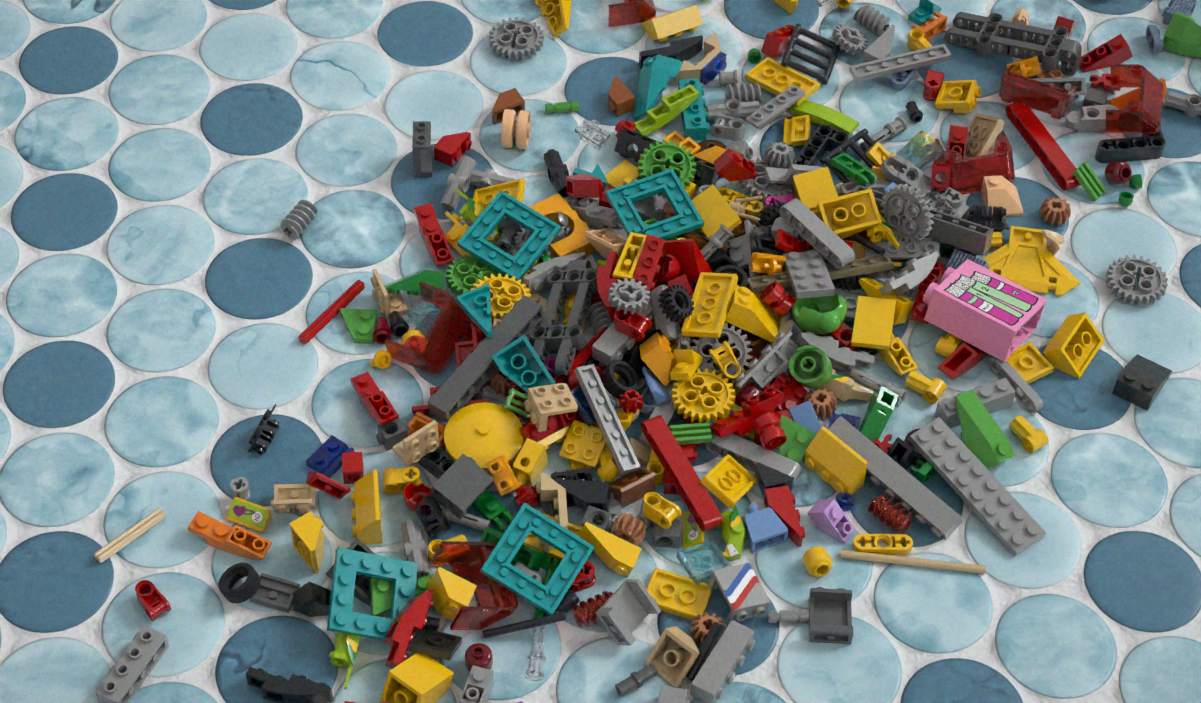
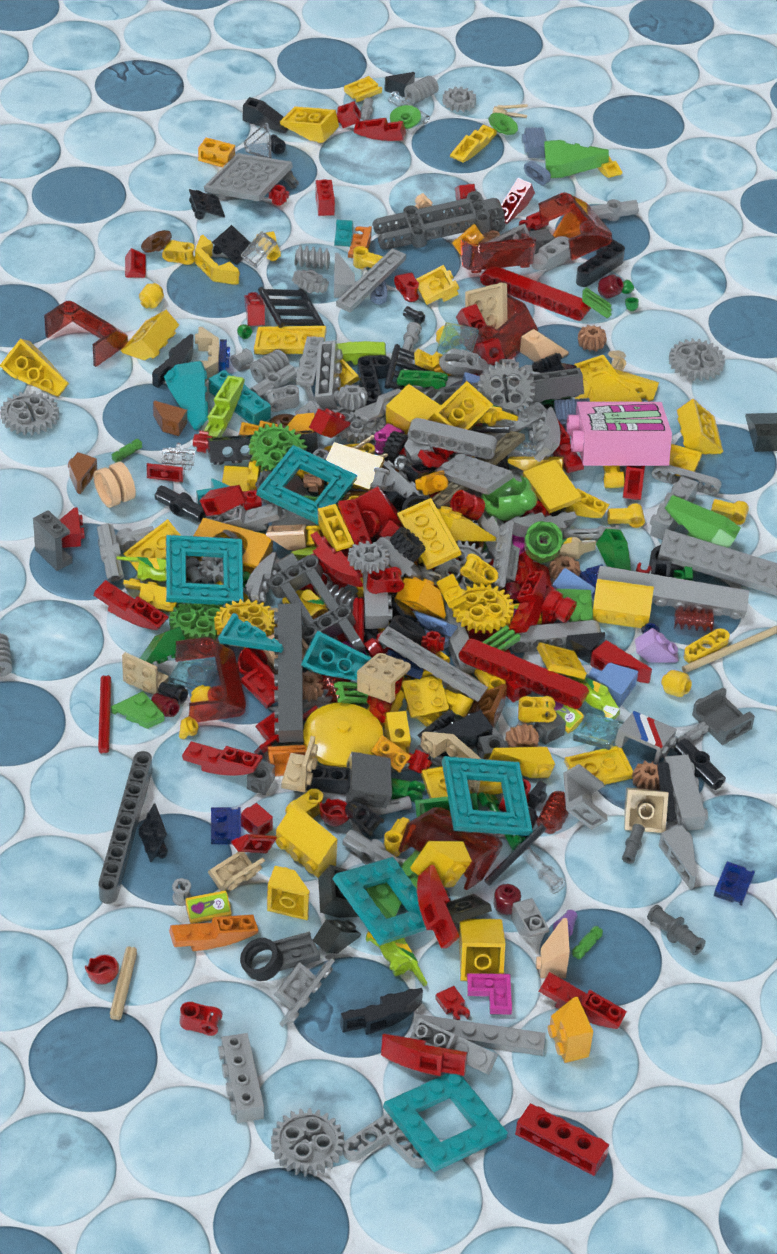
camera: 40 degrees left, 5 degrees down
none -> red hair [85,954,119,984]
none -> dark grey beam [98,751,152,904]
none -> red slope [146,463,185,482]
none -> light grey bracket [274,958,335,1027]
none -> light grey brick [315,340,343,410]
none -> black plate [528,781,547,809]
none -> black piece [674,738,726,790]

